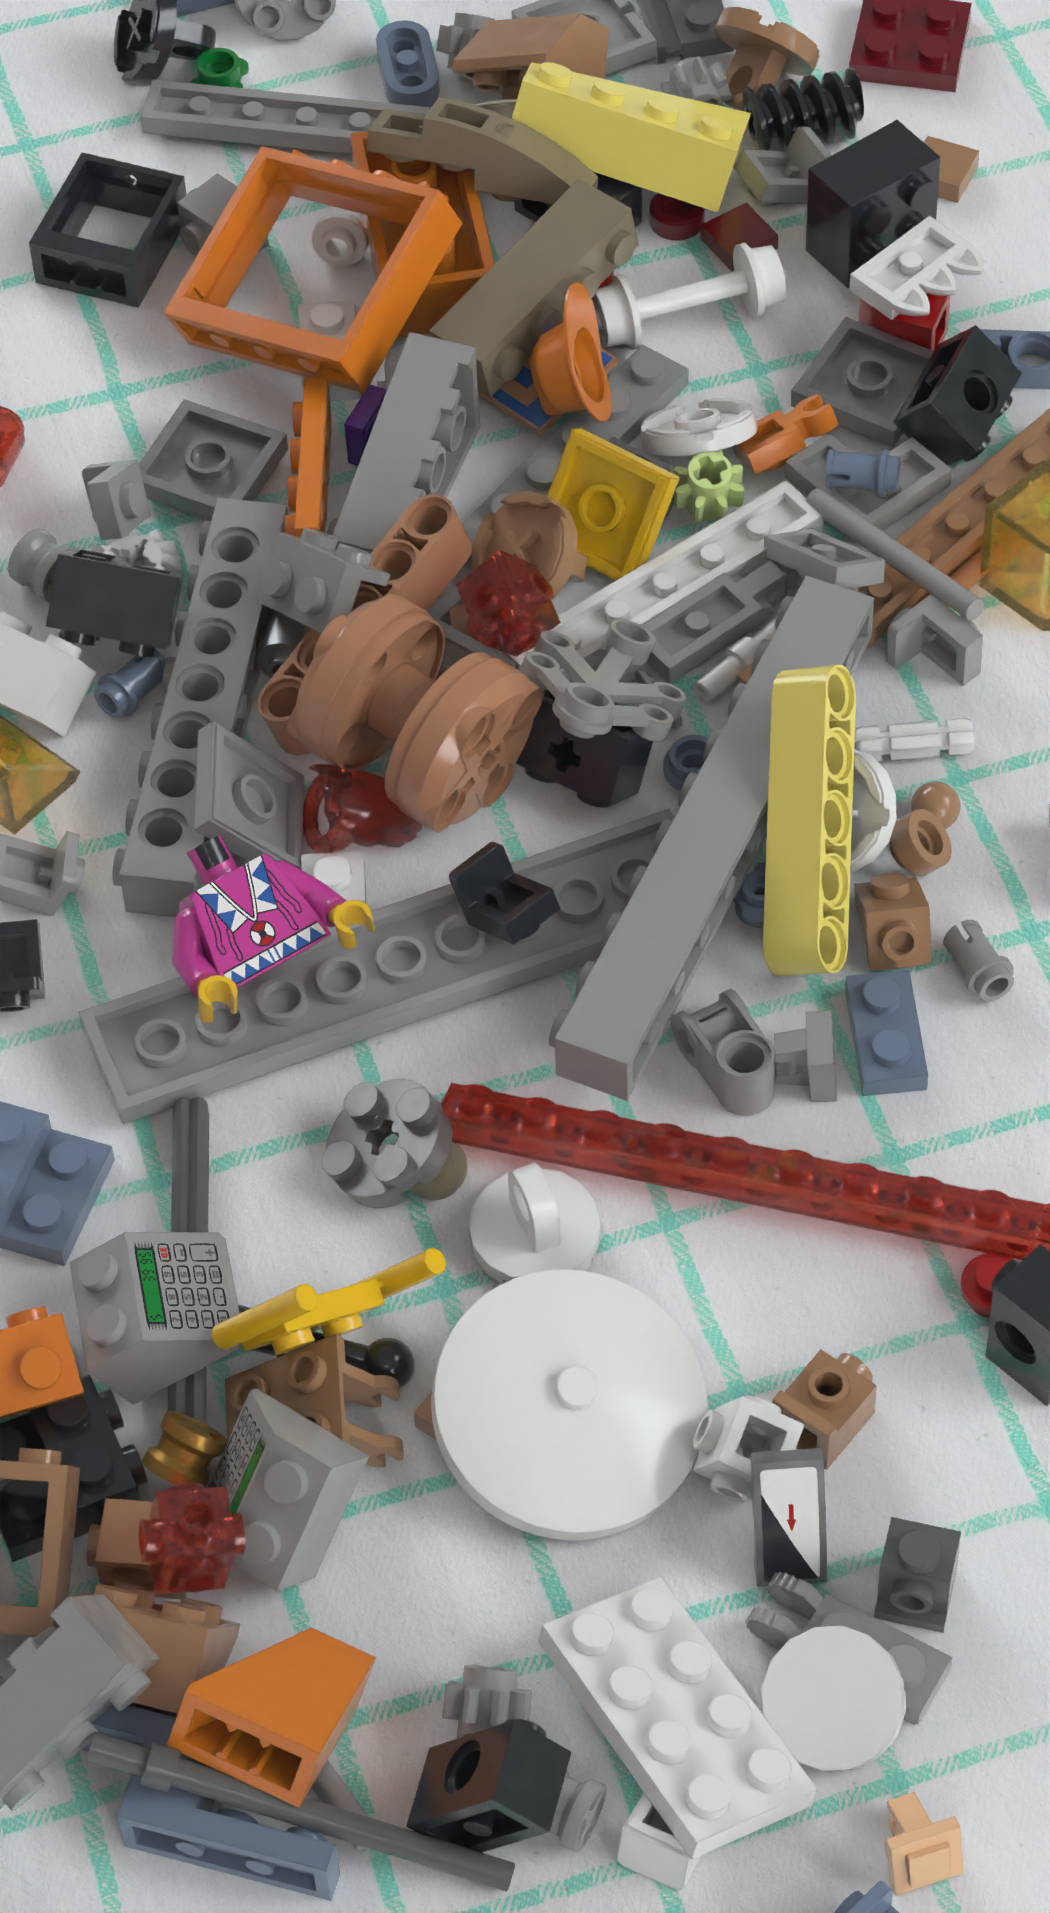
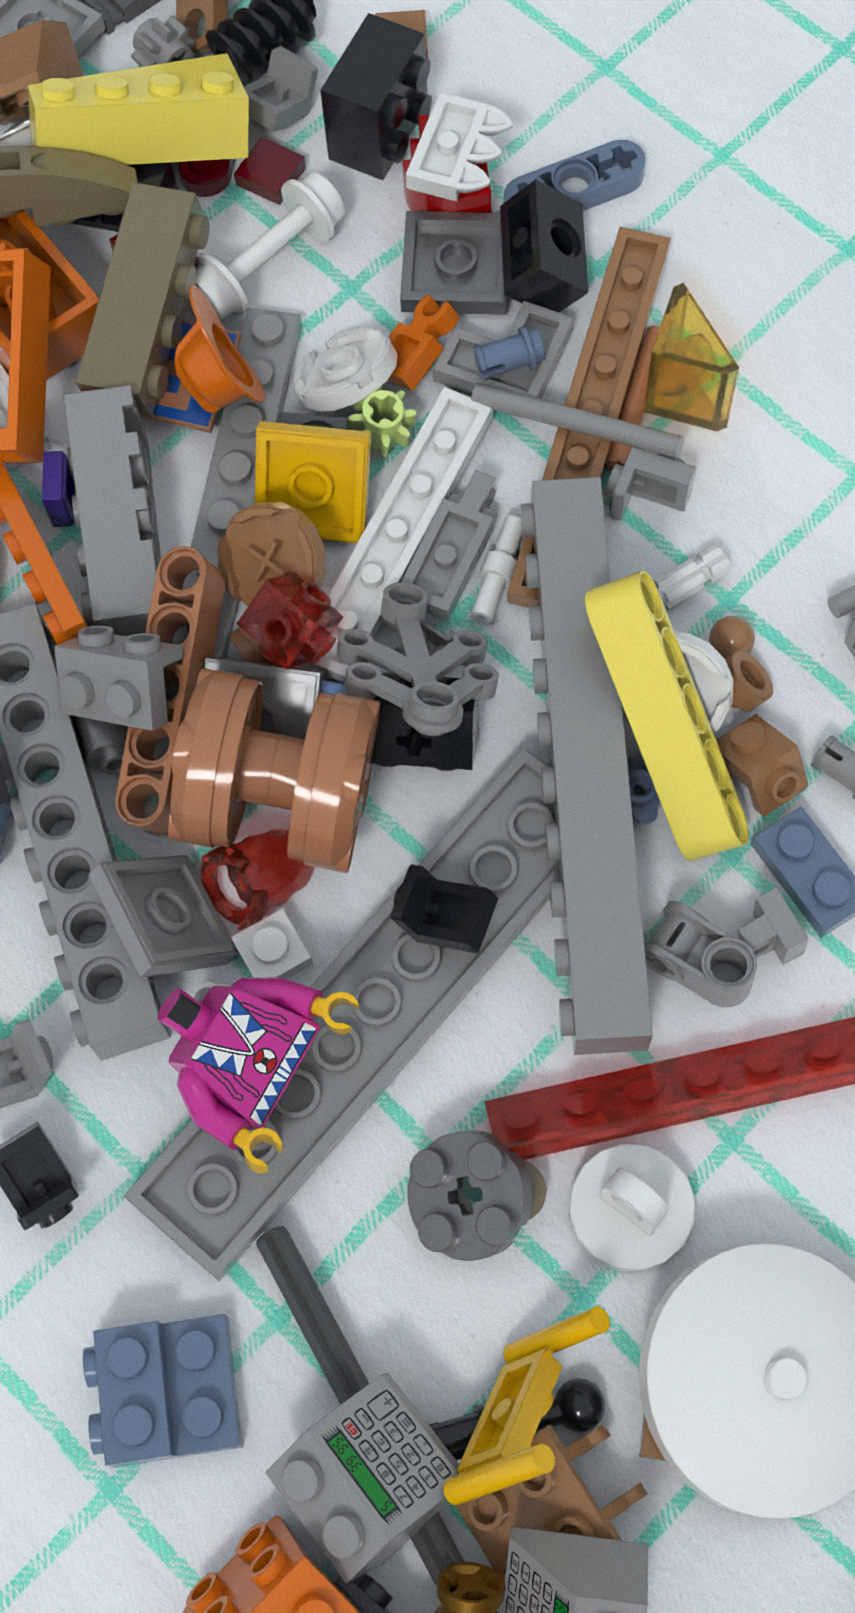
camera: 25 degrees left, 15 degrees up
sand blue plate [663,735,708,791] -> none
light grey plate [764,528,885,592] -> none

